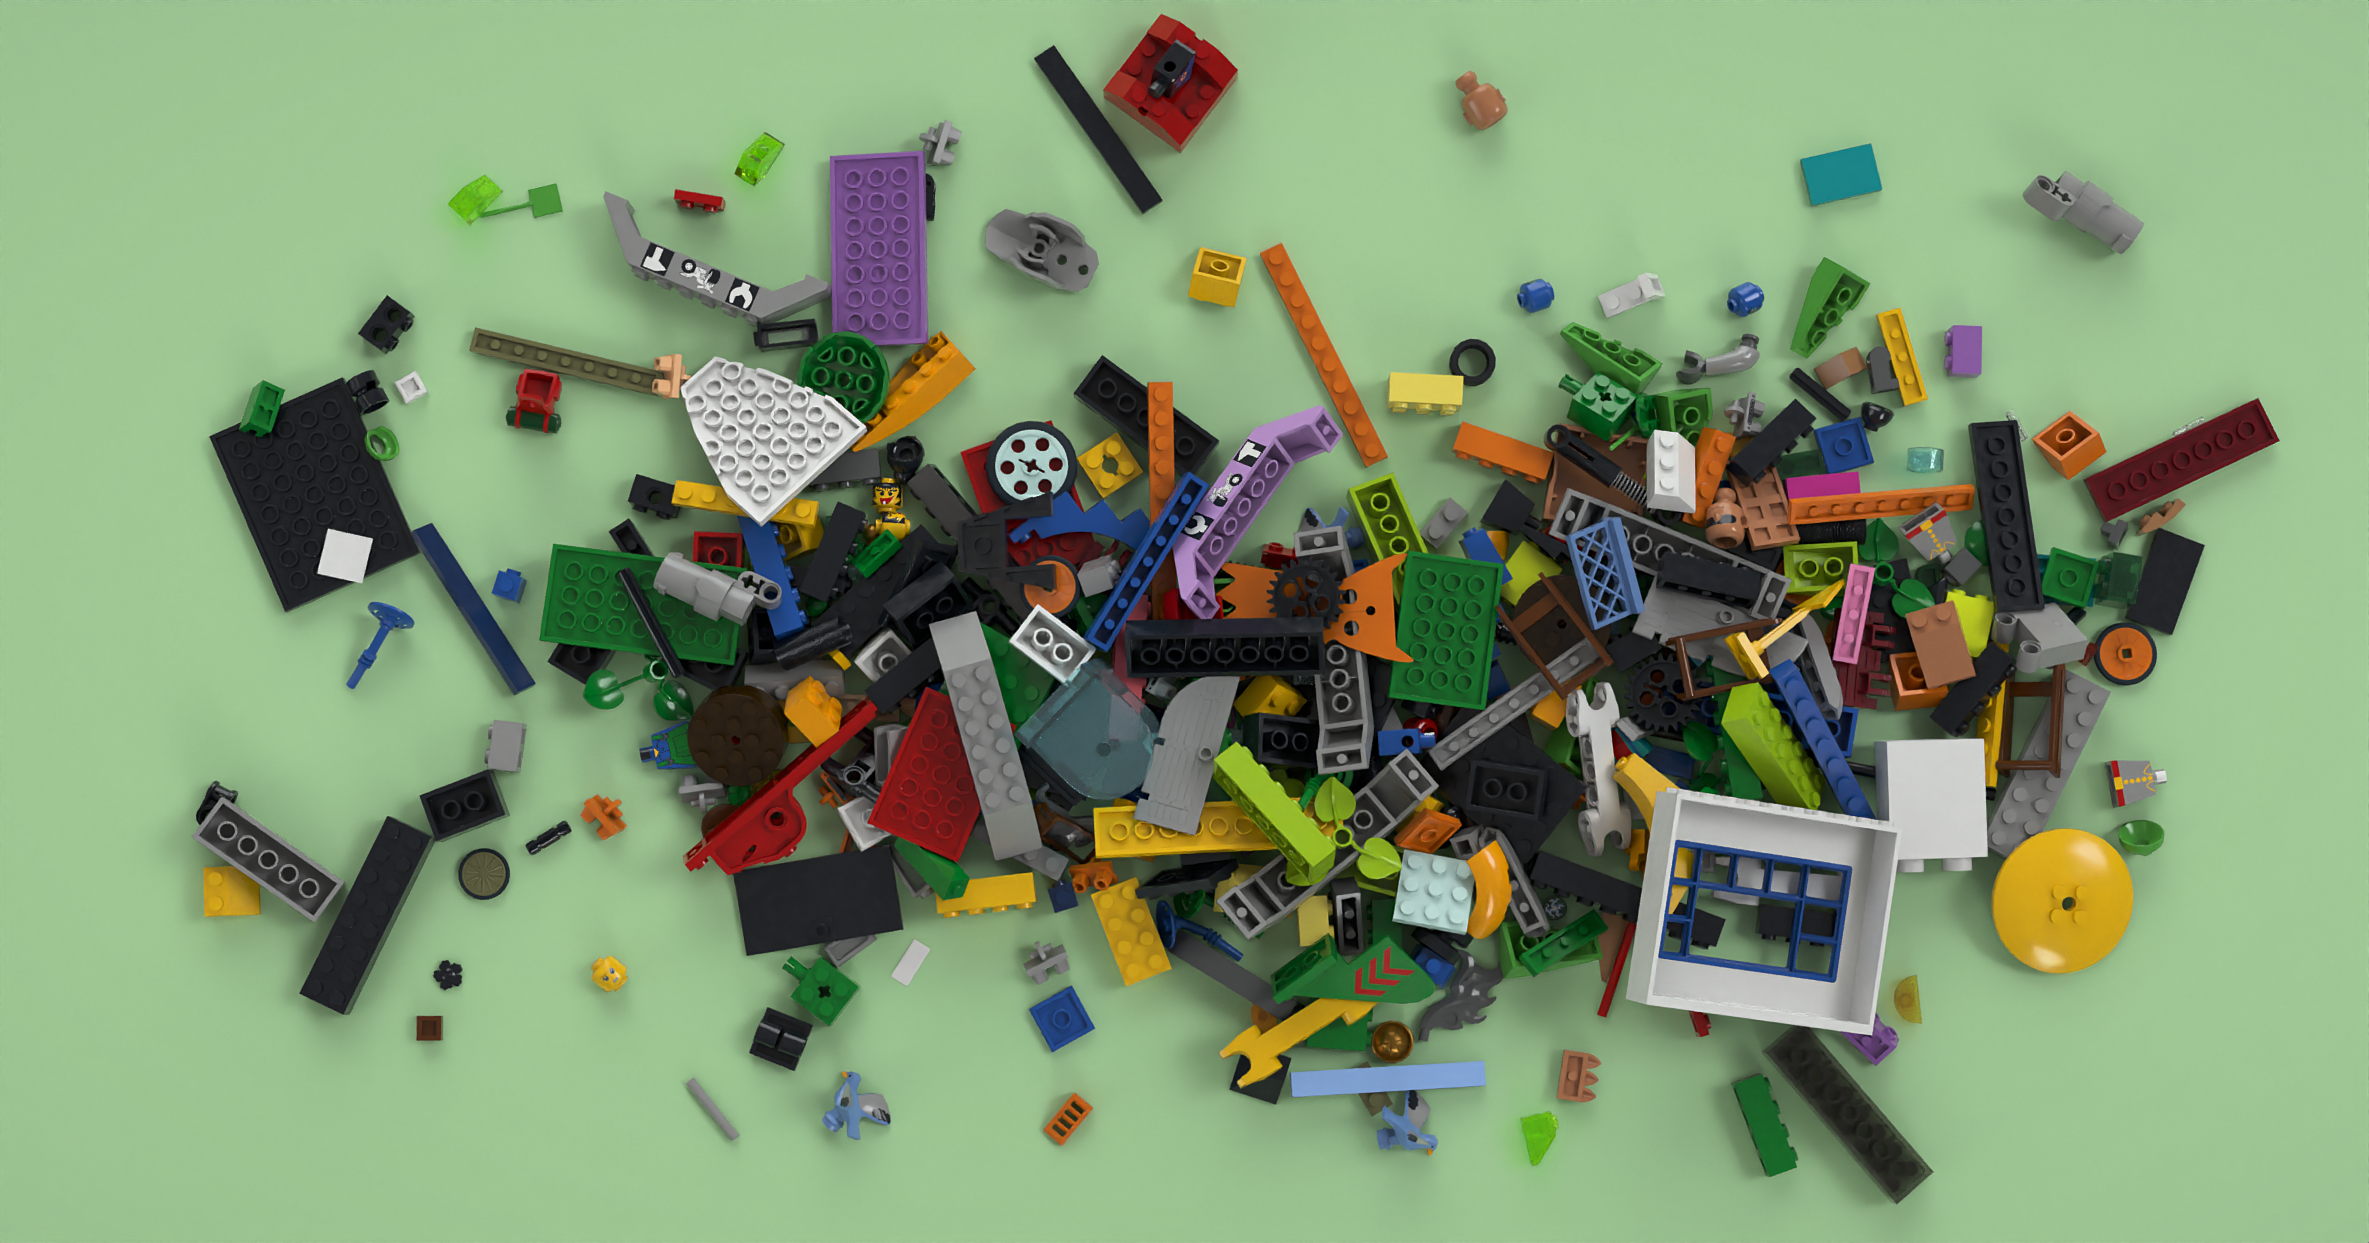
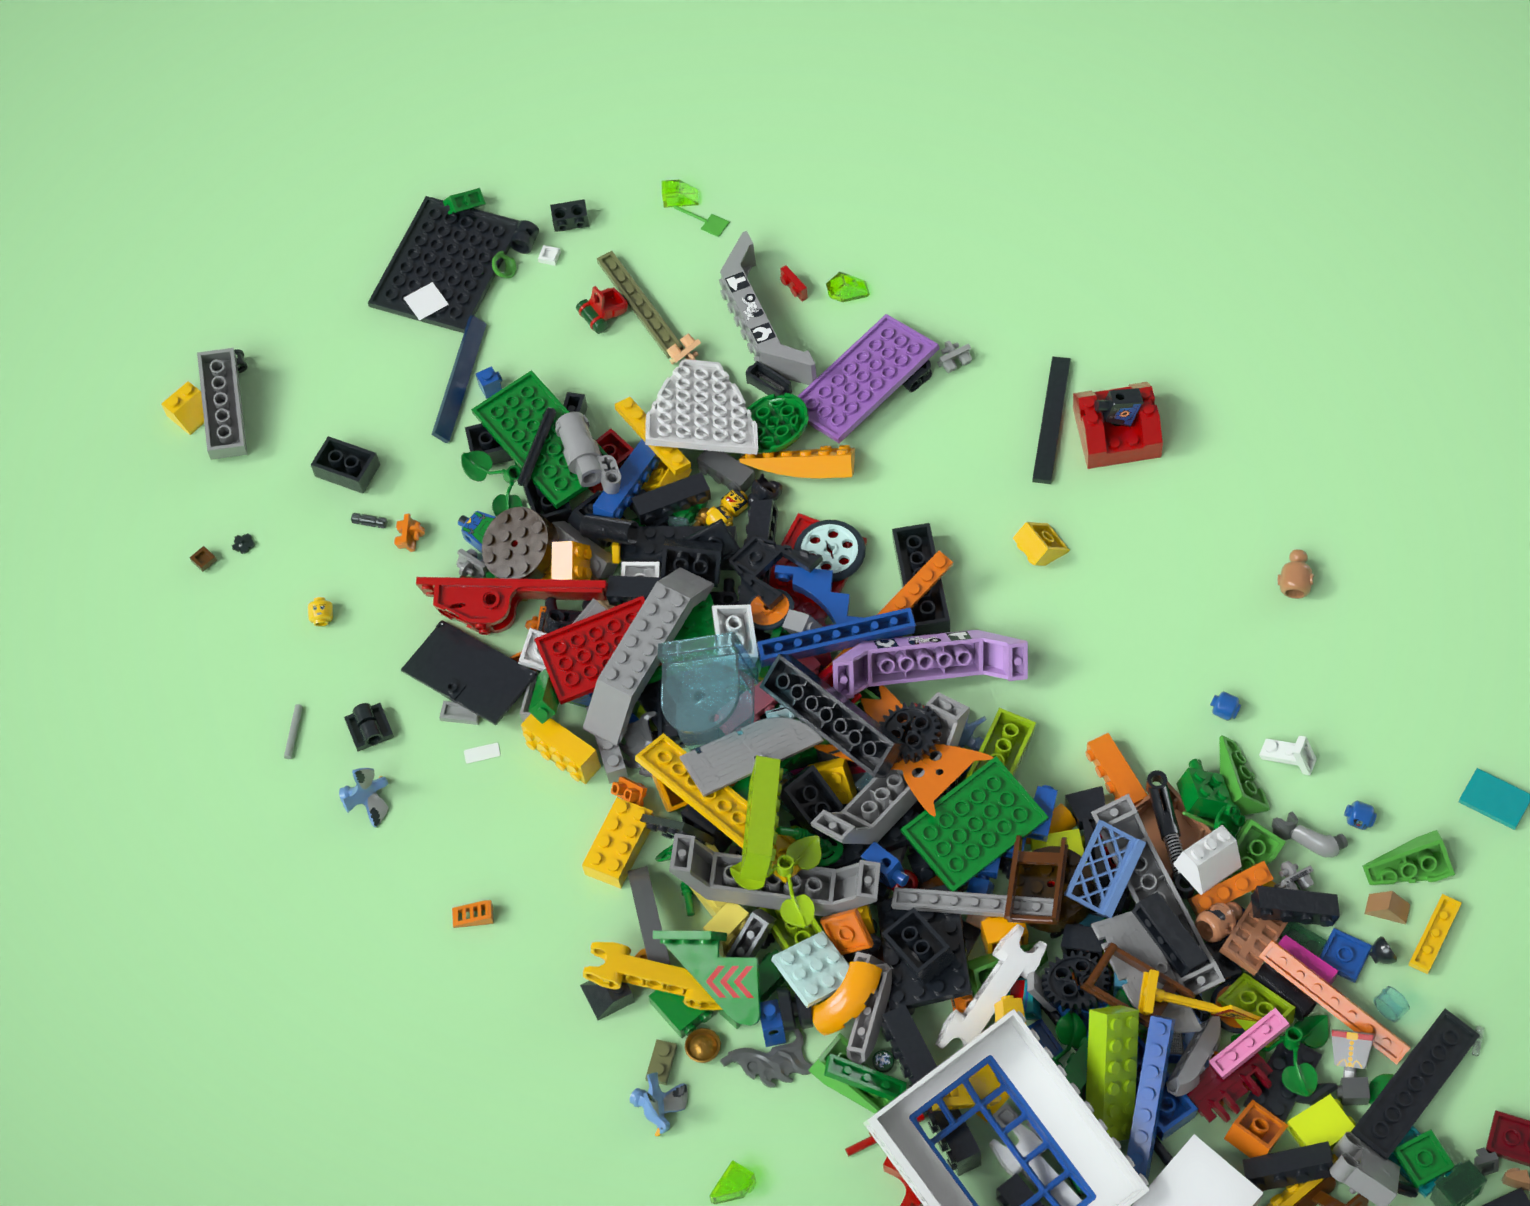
camera: 55 degrees right, 25 degrees down
black brick [299,816,436,1015] -> none
blue dish [346,602,415,689] -> none
olive wheel [458,848,510,900] -> none
light grey brick [484,720,527,773] -> none
black brick [628,474,680,520] -> none
green brick [782,956,861,1026] -> none
green plate [852,529,903,578] -> none
light grey piece [985,209,1099,292] -> none
light grey hips [1023,941,1069,985] -> none
blue tile [1029,986,1095,1052] -> none
reddish brown sword [1033,801,1096,864] -> none
dark blue brick [1048,879,1079,913] -> none
yellow brick [1077,432,1144,500] -> none
blue dish [1156,900,1243,962] -> none
orange plate [1260,243,1388,468] -> none
light blue tile [1290,1061,1486,1097] -> none
light yellow brick [1386,372,1464,416] -> none
light grey plate [1420,498,1468,550] -> none
black tyre [1449,339,1496,386] -> none
nougat plate [1556,1050,1601,1102] -> none
black axle [1789,368,1851,421] -> none
dark grey leg [1866,346,1900,394] -> none
nougat slope [1905,600,1976,690] -> none
dark green tile [1914,563,1940,588] -> none
medium lavender brick [1944,325,1982,378] -> none
orange slope [2032,411,2106,480] -> none

